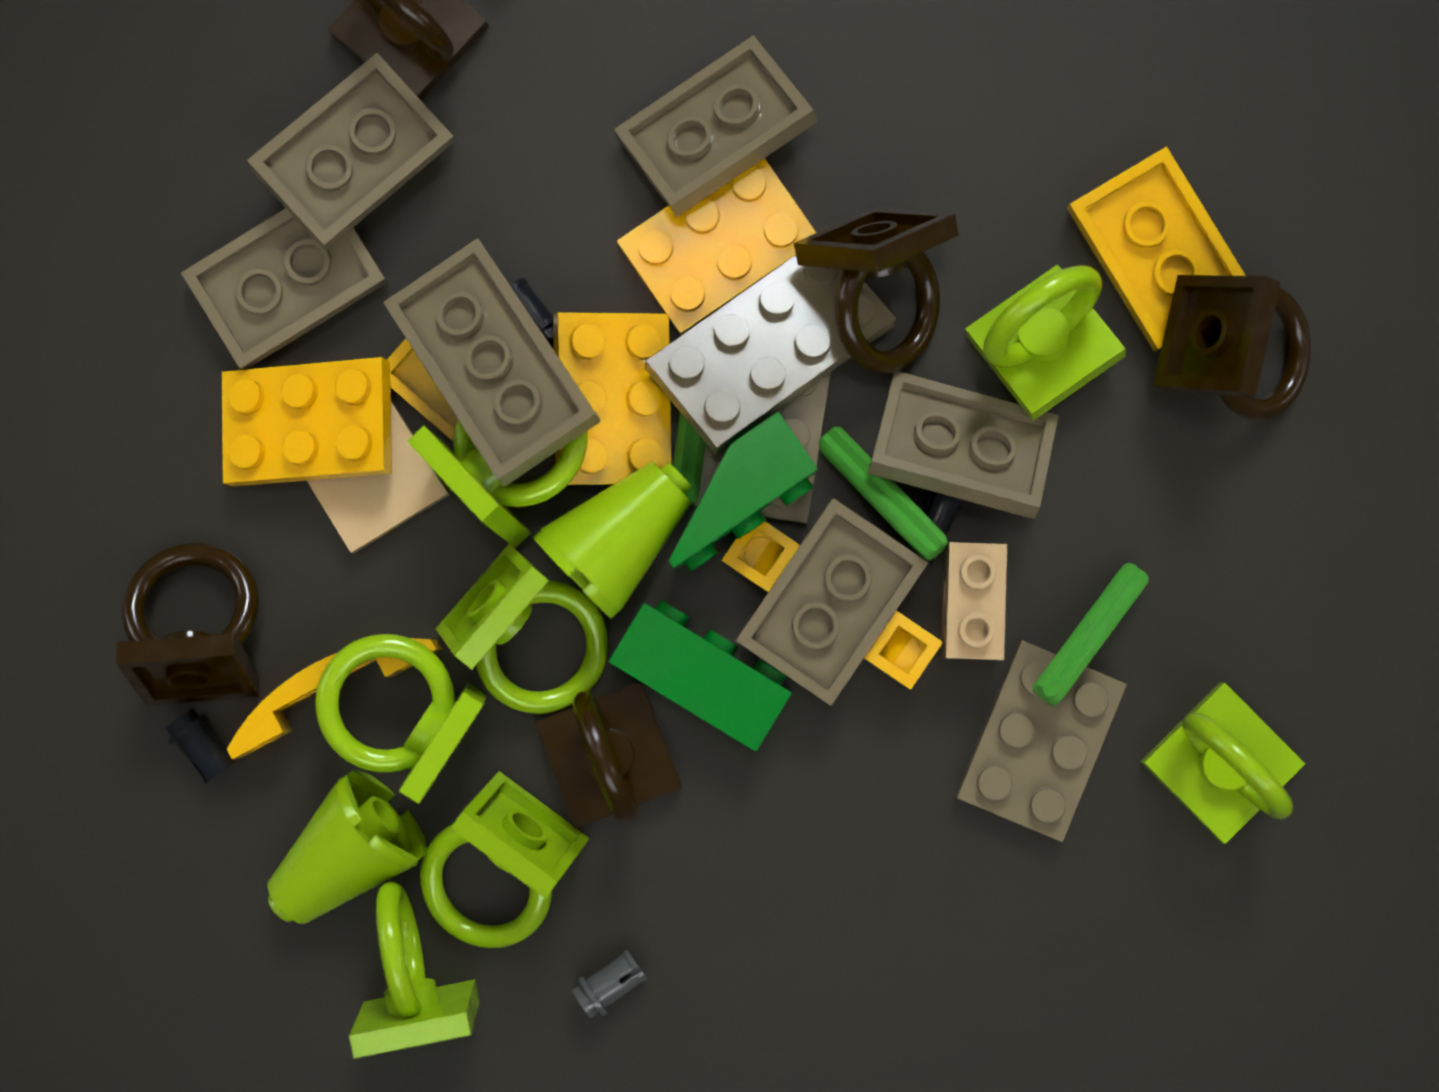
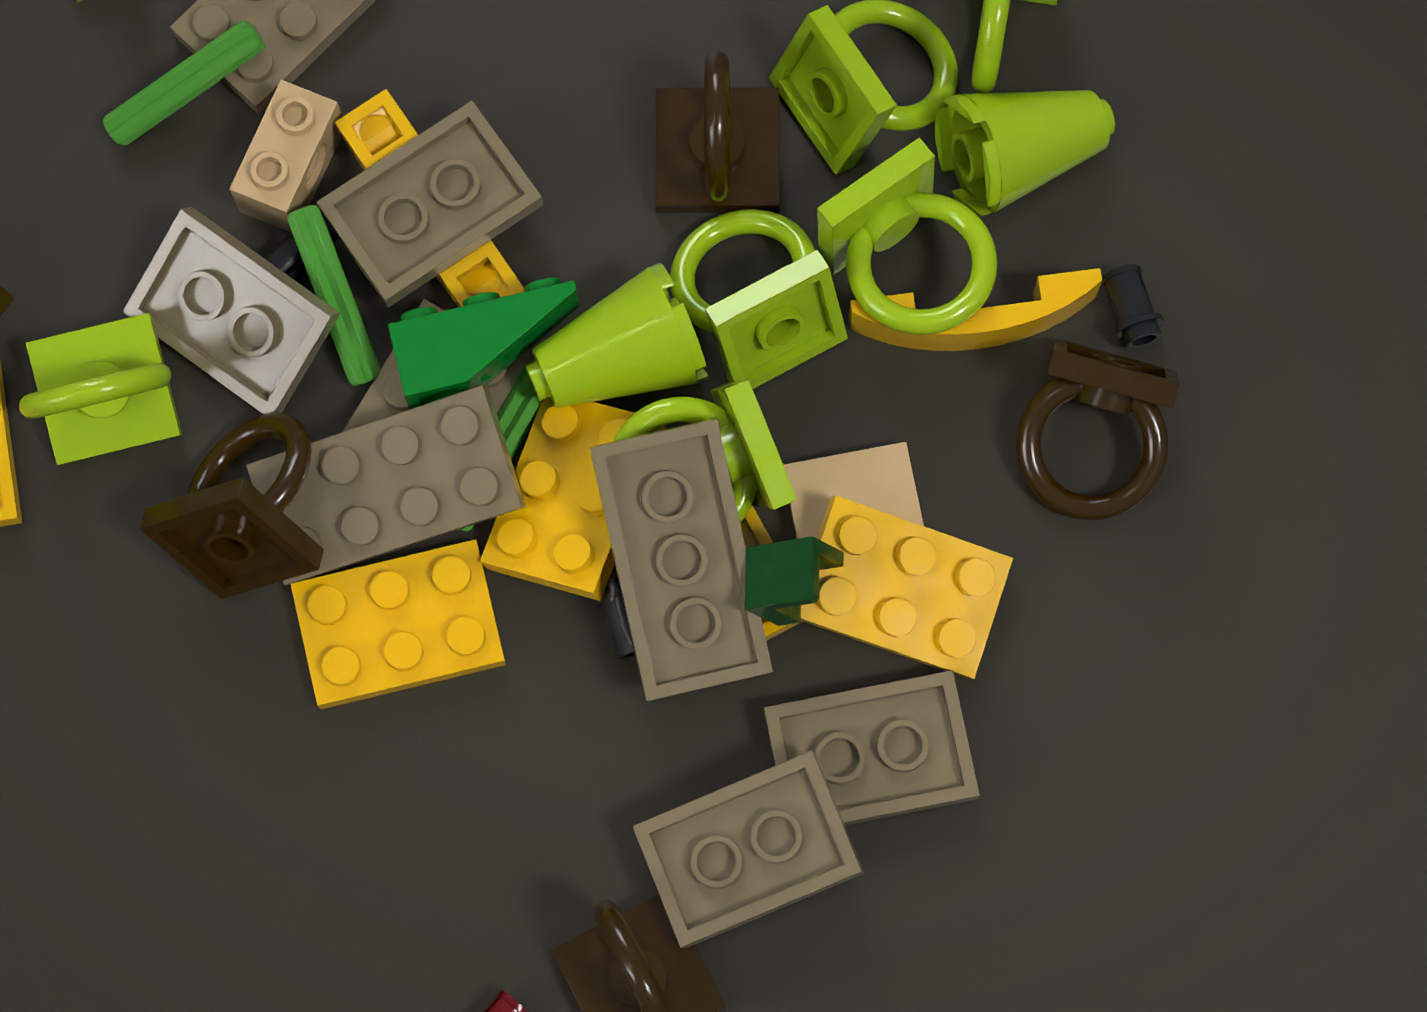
camera: 160 degrees left, 10 degrees down
green brick [608,600,792,752] -> none
dark tan plate [614,35,818,218] -> none
none -> dark green panel [745,536,844,626]

